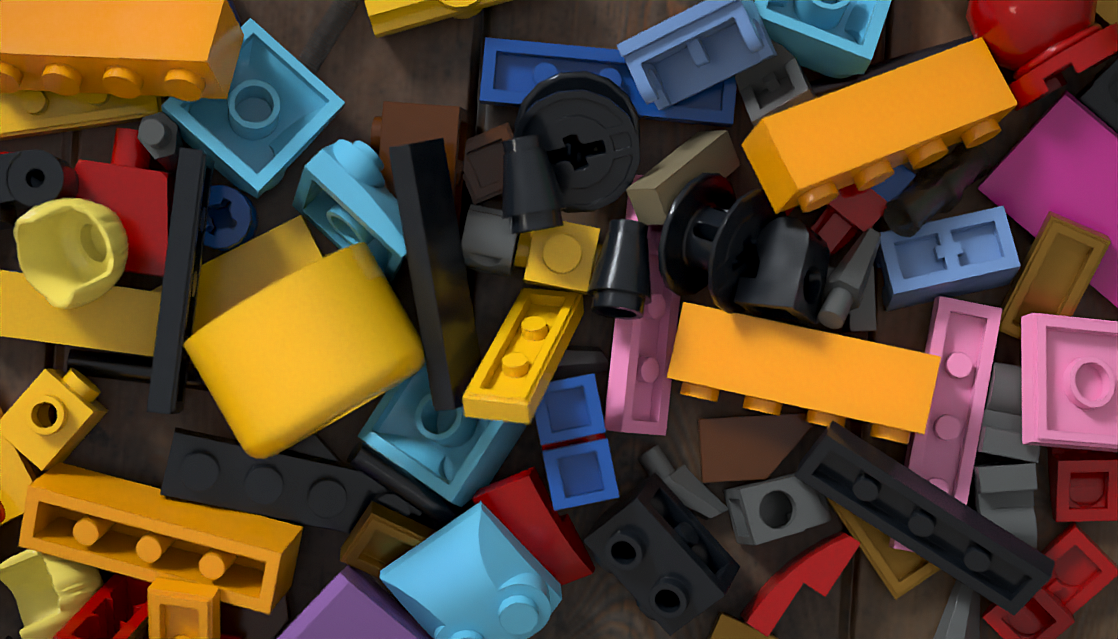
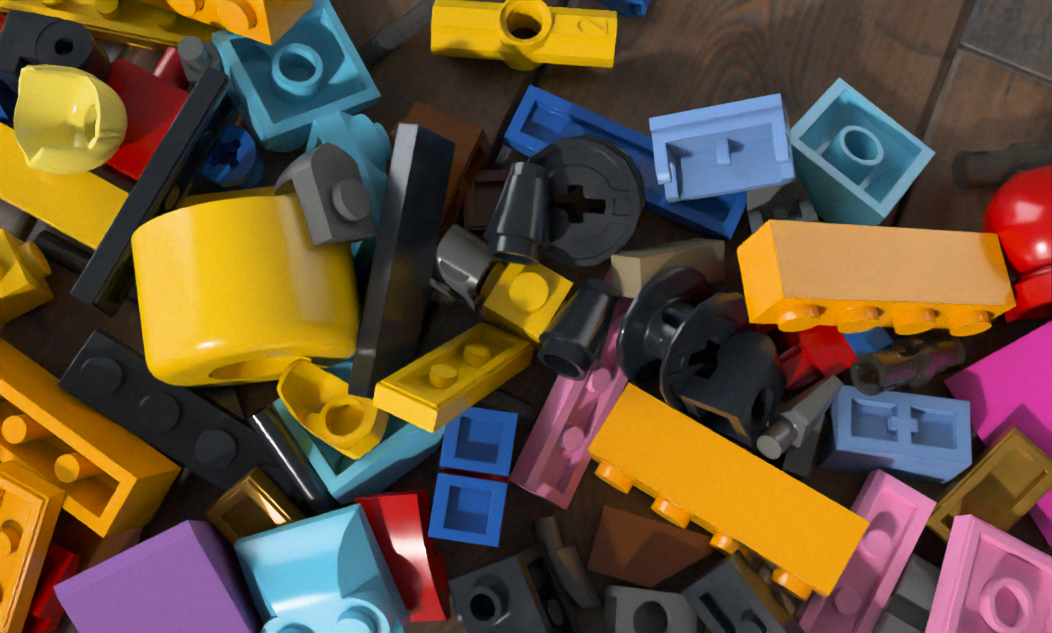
camera: 20 degrees right, 10 degrees down
none -> dark grey plate [274,142,378,246]
none -> yellow hair [277,358,389,459]

